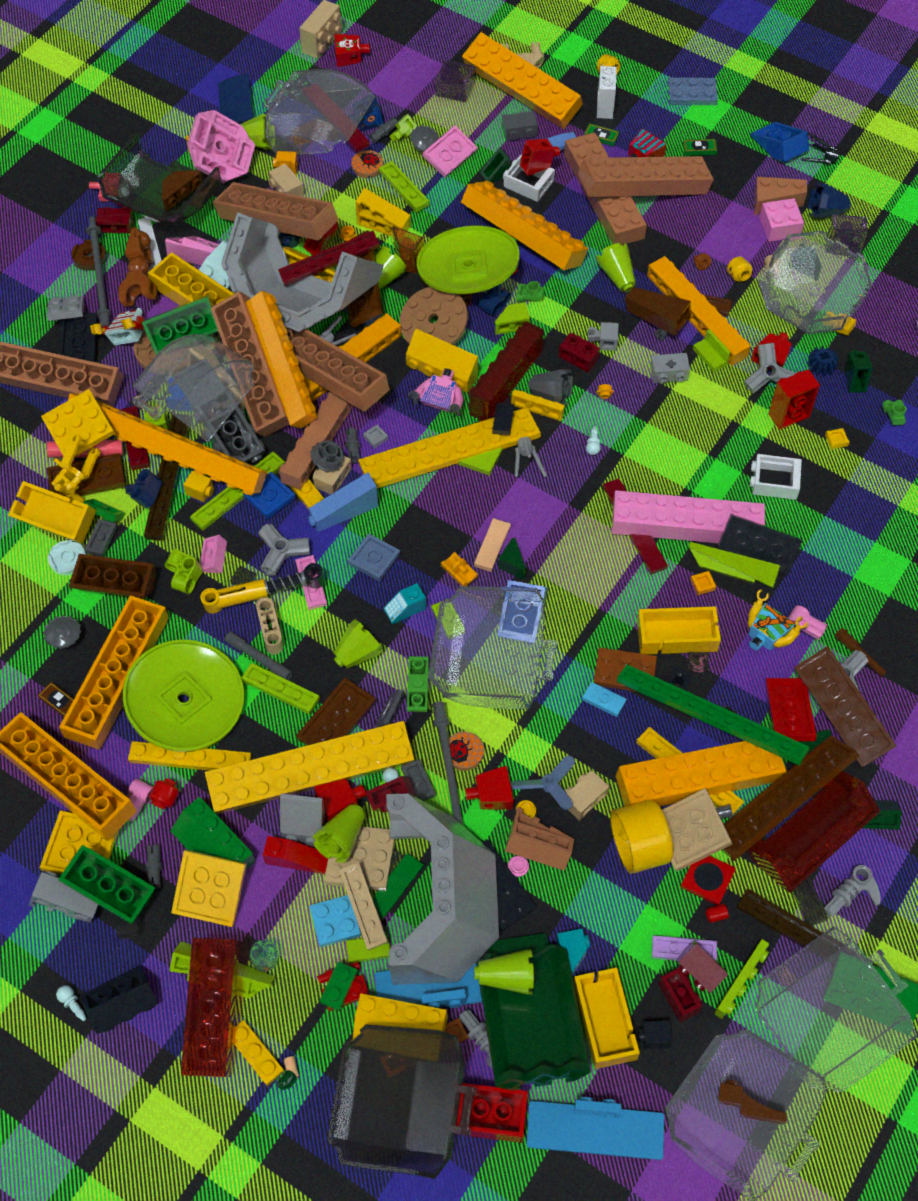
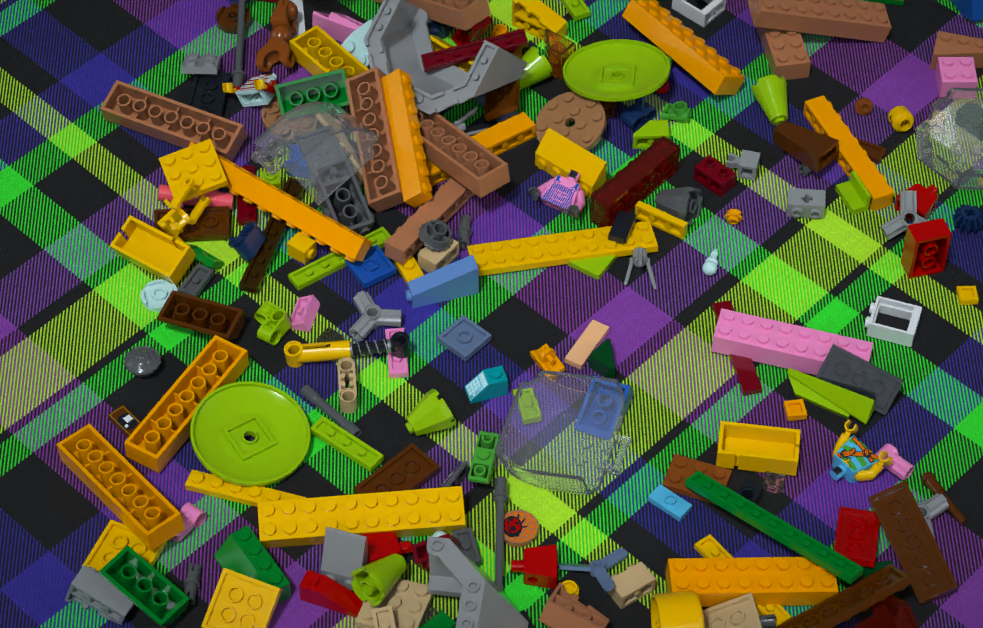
camera: 10 degrees right, 10 degrees down
red head [149,778,179,810] -> none
light grey tile [363,425,388,449] -> none

